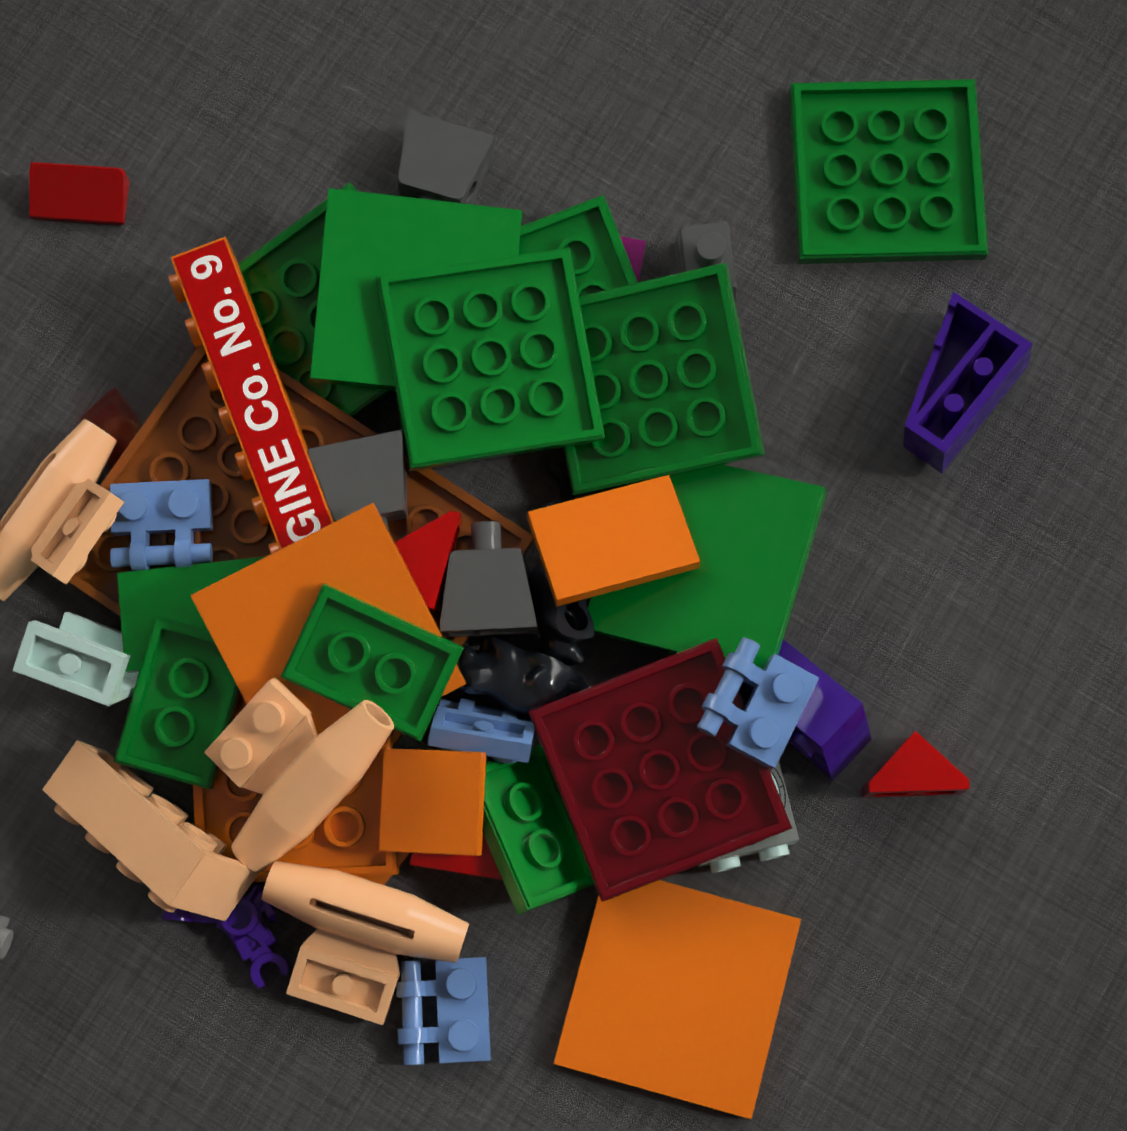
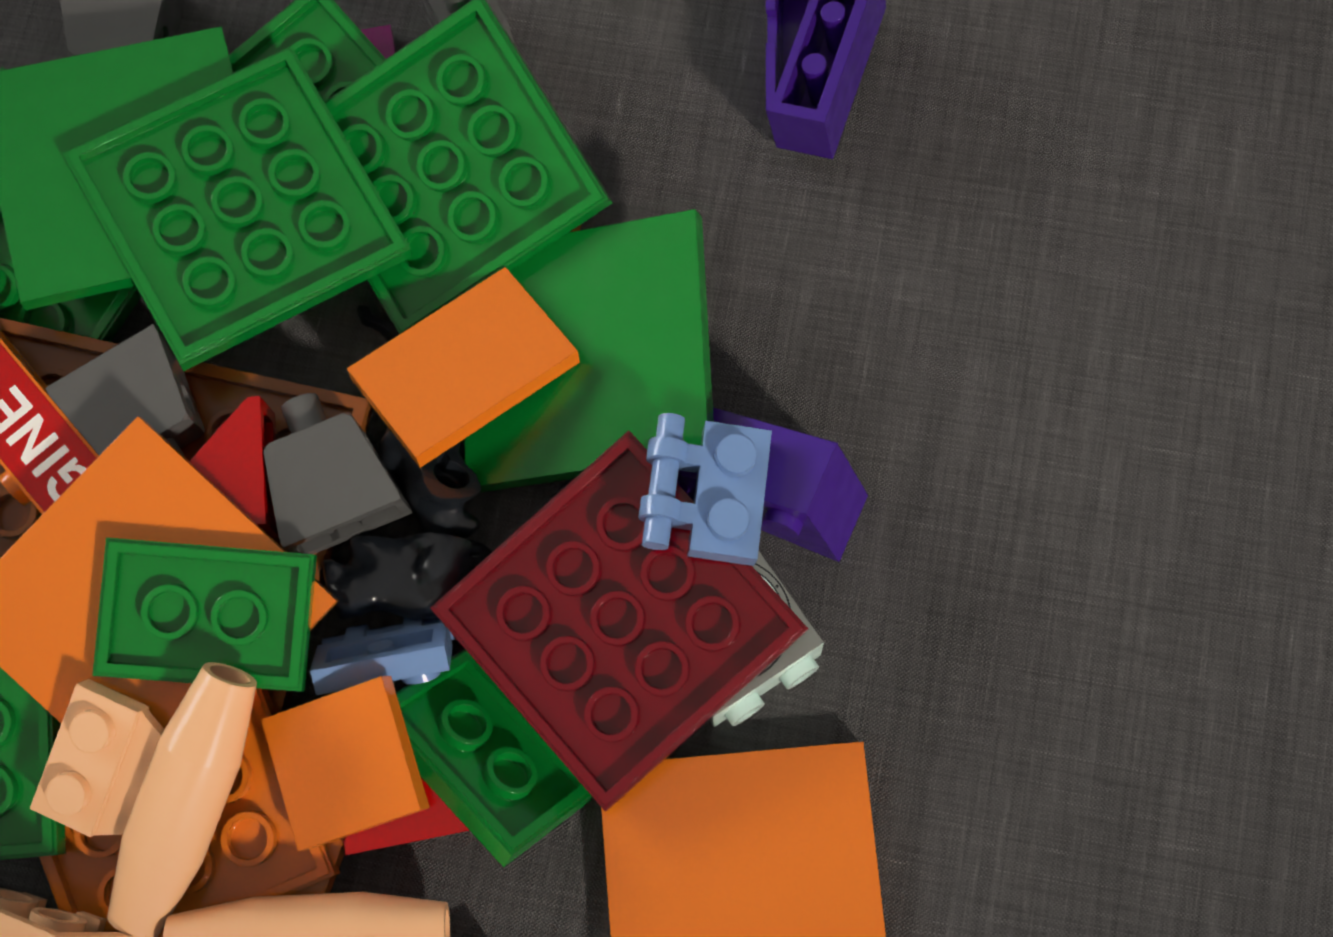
camera: 10 degrees left, 5 degrees down
red slope [862,731,970,798] -> none

